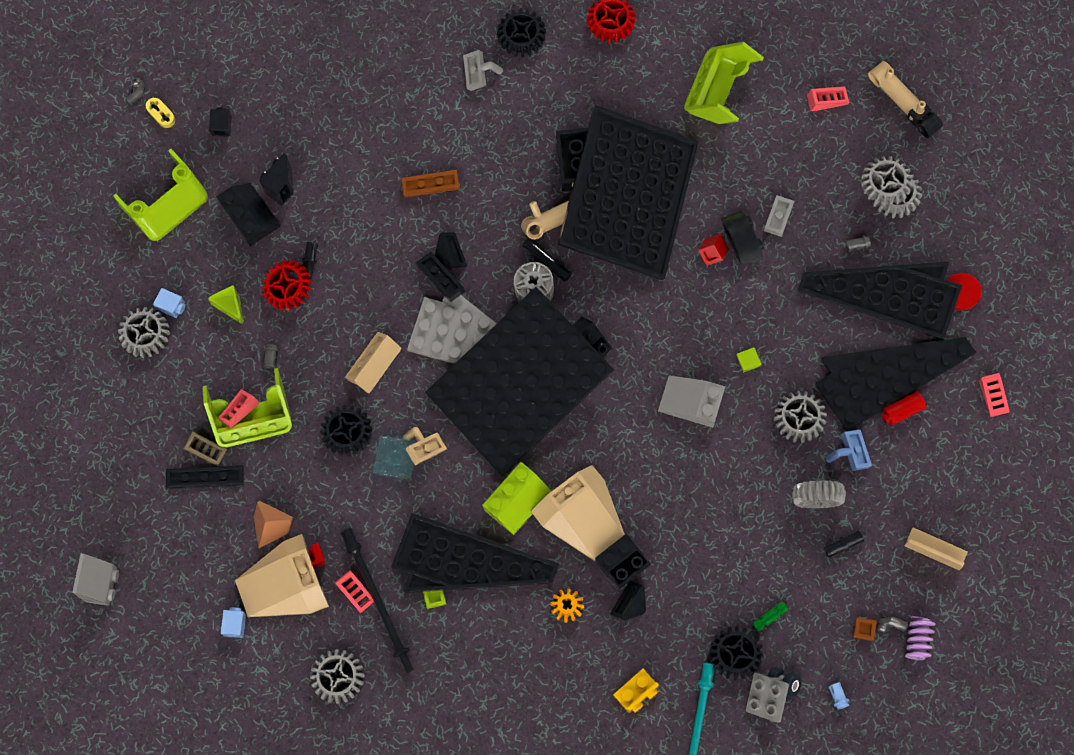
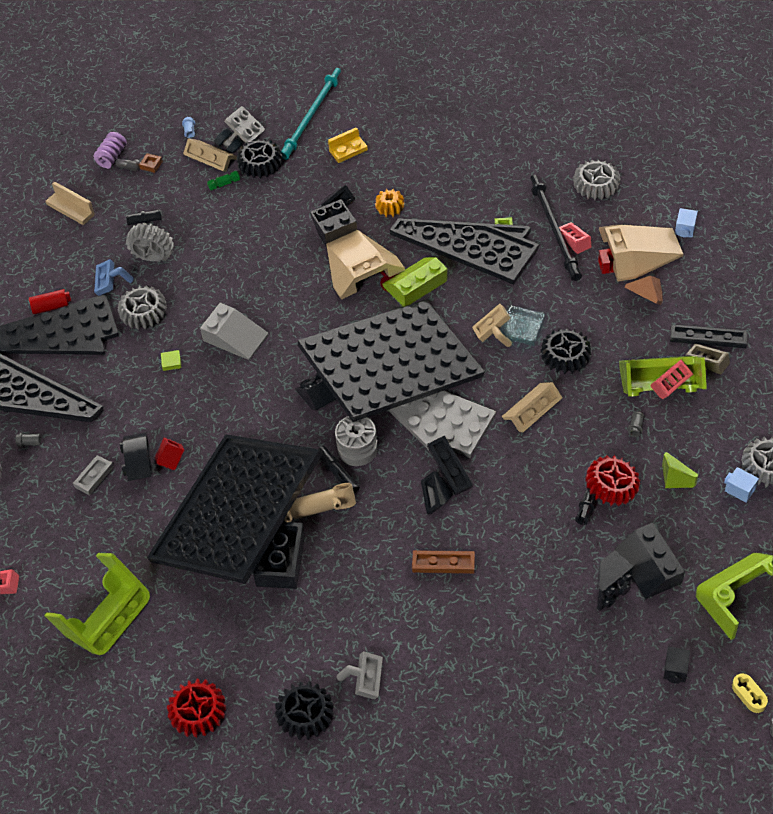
camera: 170 degrees left, 20 degrees down
none -> tan panel [183,138,237,172]

